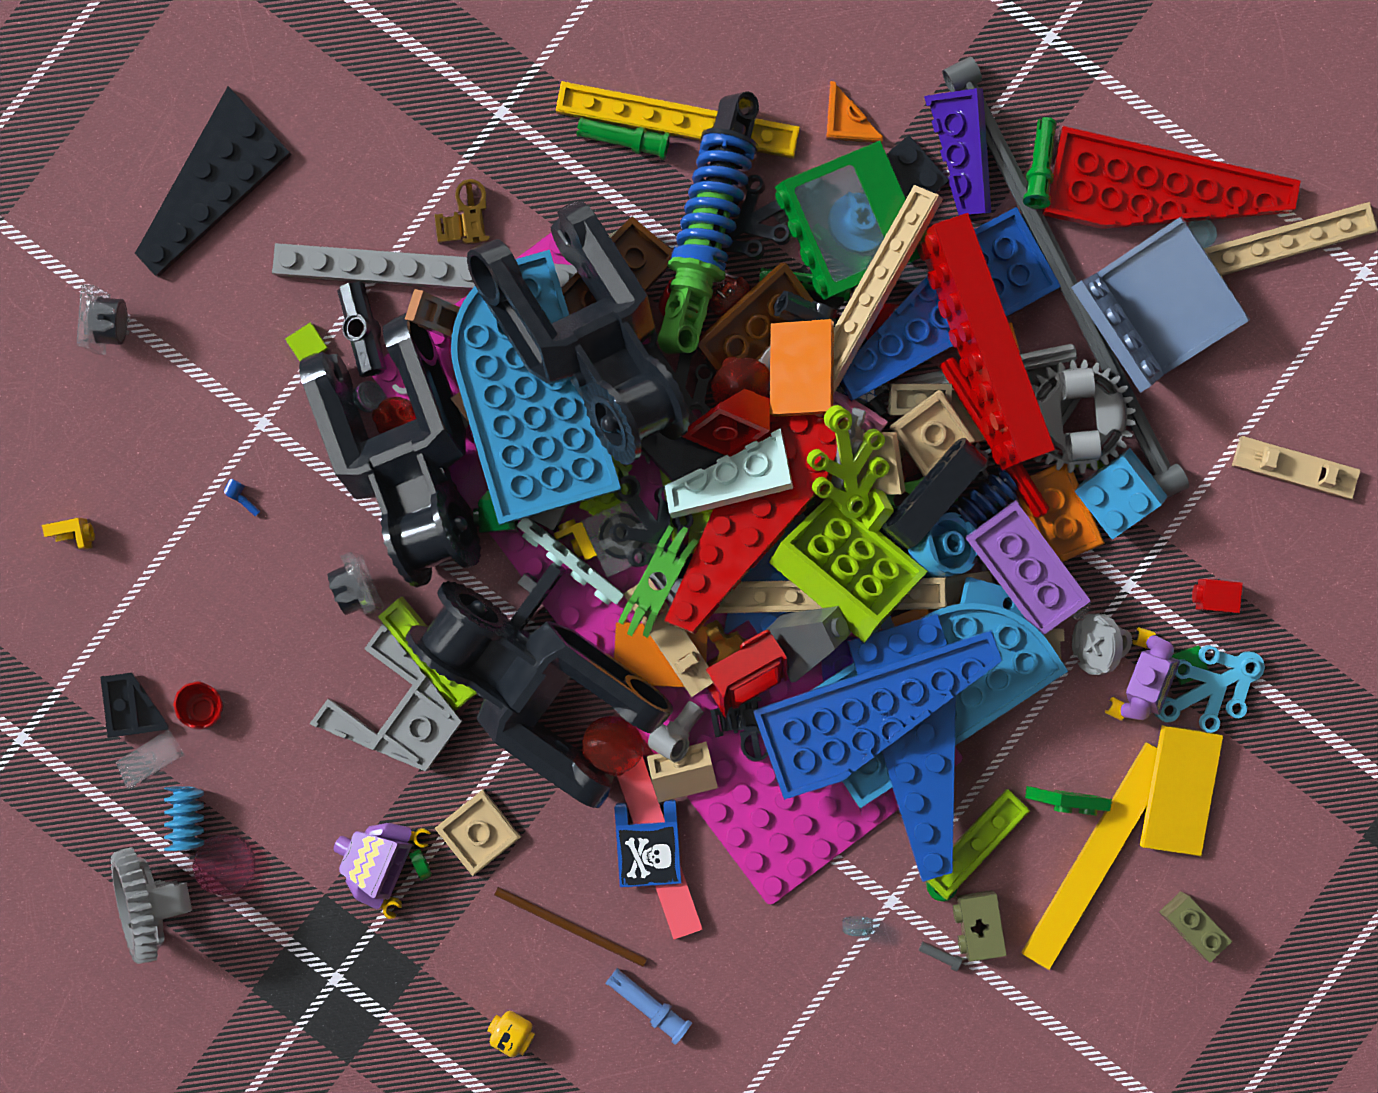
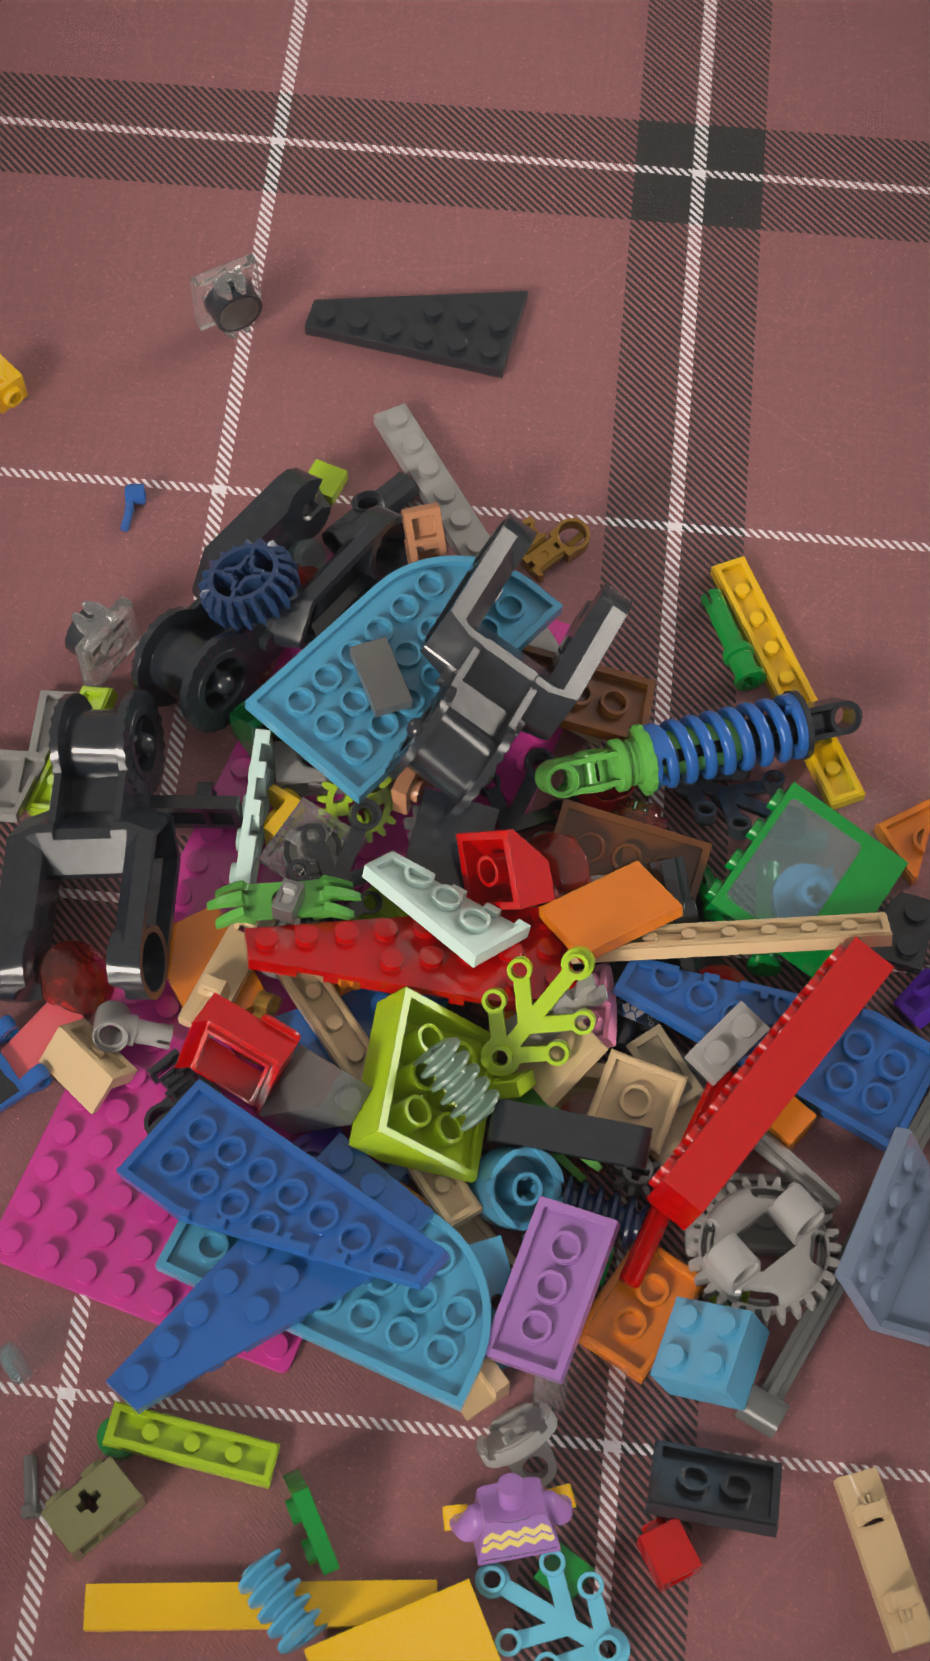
camera: 60 degrees right, 25 degrees down
none -> dark blue gear [198,538,301,632]
none -> dark azure piece [237,1548,329,1654]
none -> flat silver piece [271,878,306,924]
none -> dark grey tile [349,637,413,717]
none -> sand green piece [413,1036,500,1132]
none -> black tile [645,1439,782,1538]
none -> light grey plate [684,1000,770,1086]

